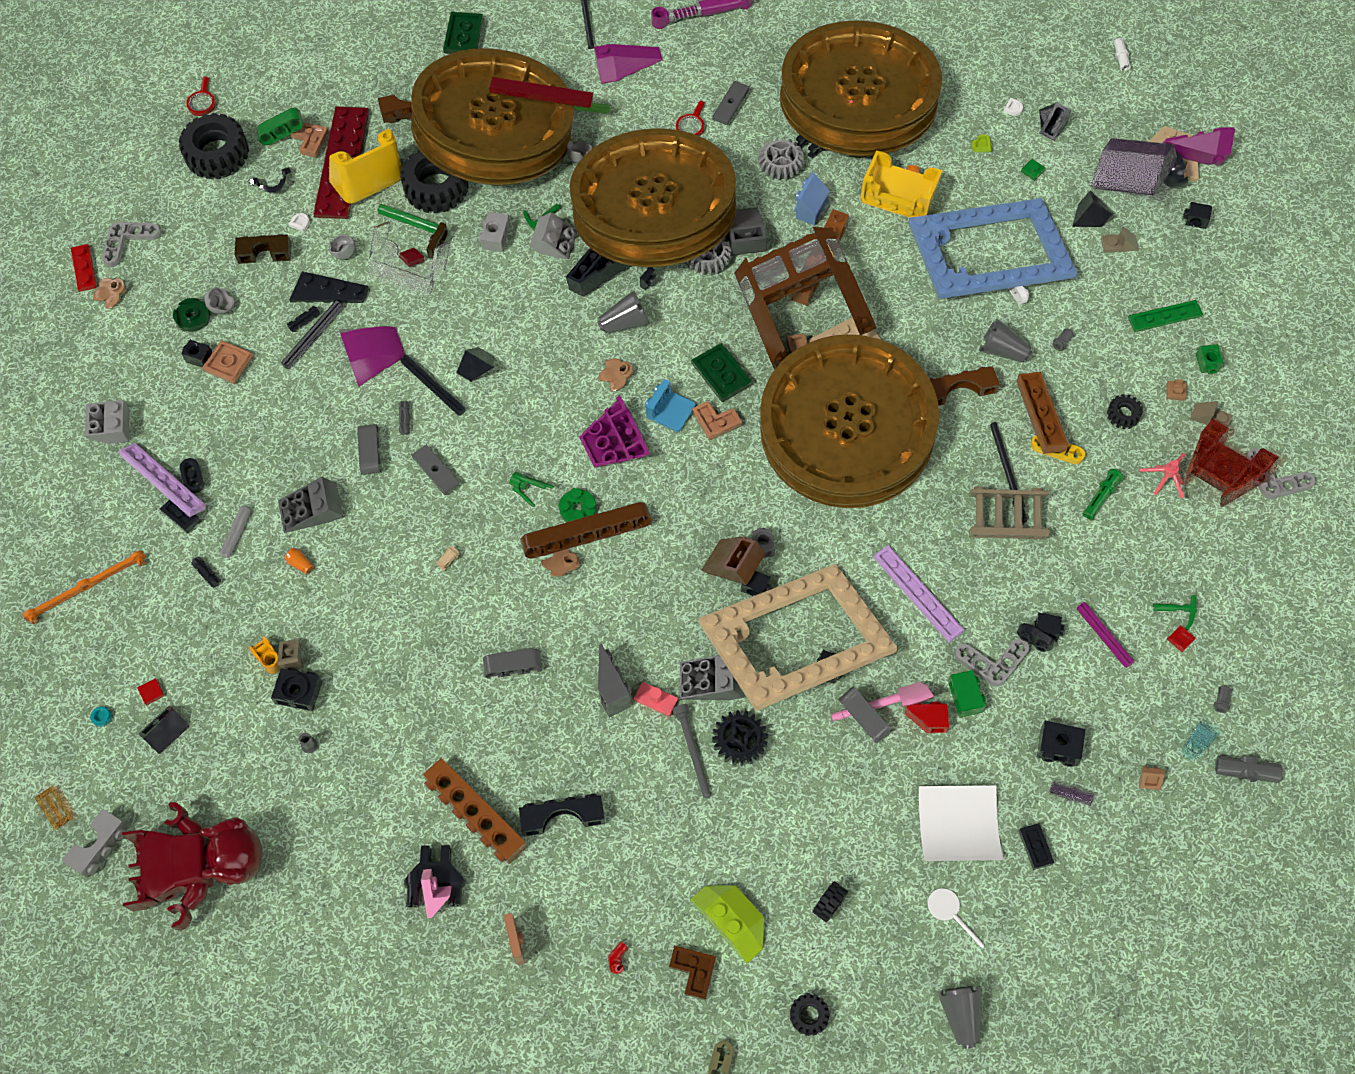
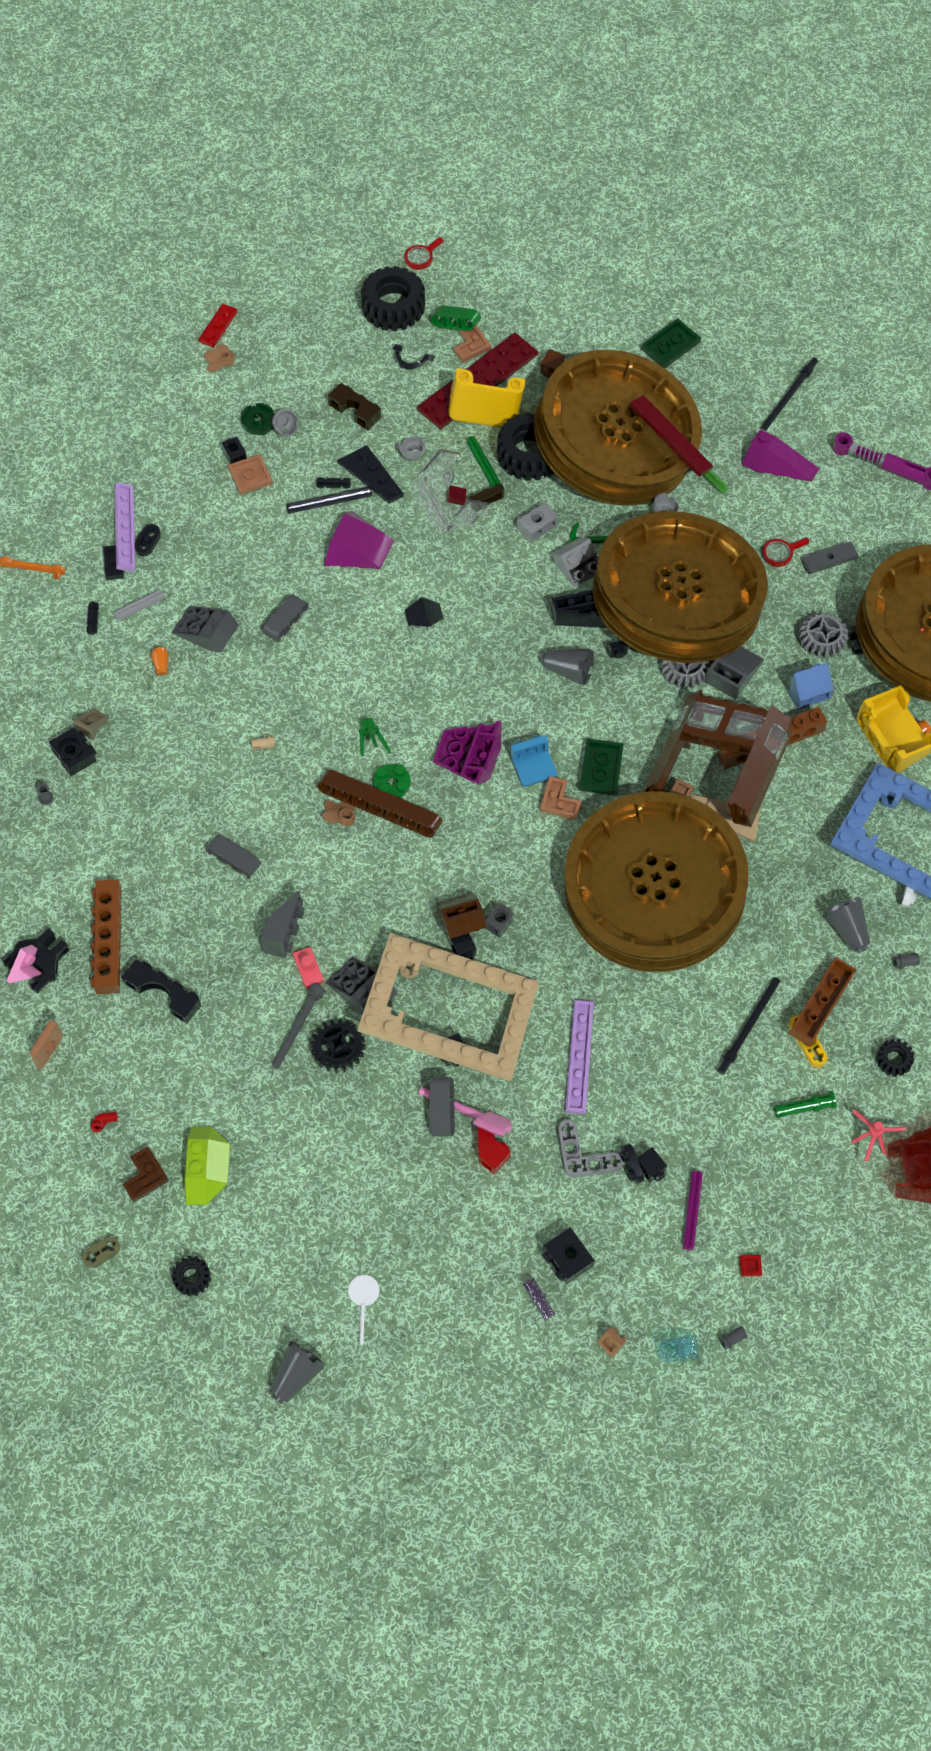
camera: 40 degrees right, 0 degrees up
light grey slope [85,400,130,444] -> none
light grey beam [102,222,161,267] -> none
light orange piece [248,636,281,674] -> none
white tile [289,213,310,232] -> none
dark grey axle [399,401,410,435] -> none
black axle [400,354,466,416] -> none
dark grey tile [411,444,460,496] -> none
medium nougat plate [598,358,633,392] -> none
black tyre [812,881,848,923] -> none
white sticker [919,786,1003,861] -> none
reddish brown arch [930,366,1000,406] -> none
green brick [948,670,987,718] -> none
dark tan fence [969,486,1049,539] -> none
black plate [1018,823,1055,870] -> none
green piece [1153,595,1196,630] -> none
dark grey piece [1215,755,1283,783] -> none

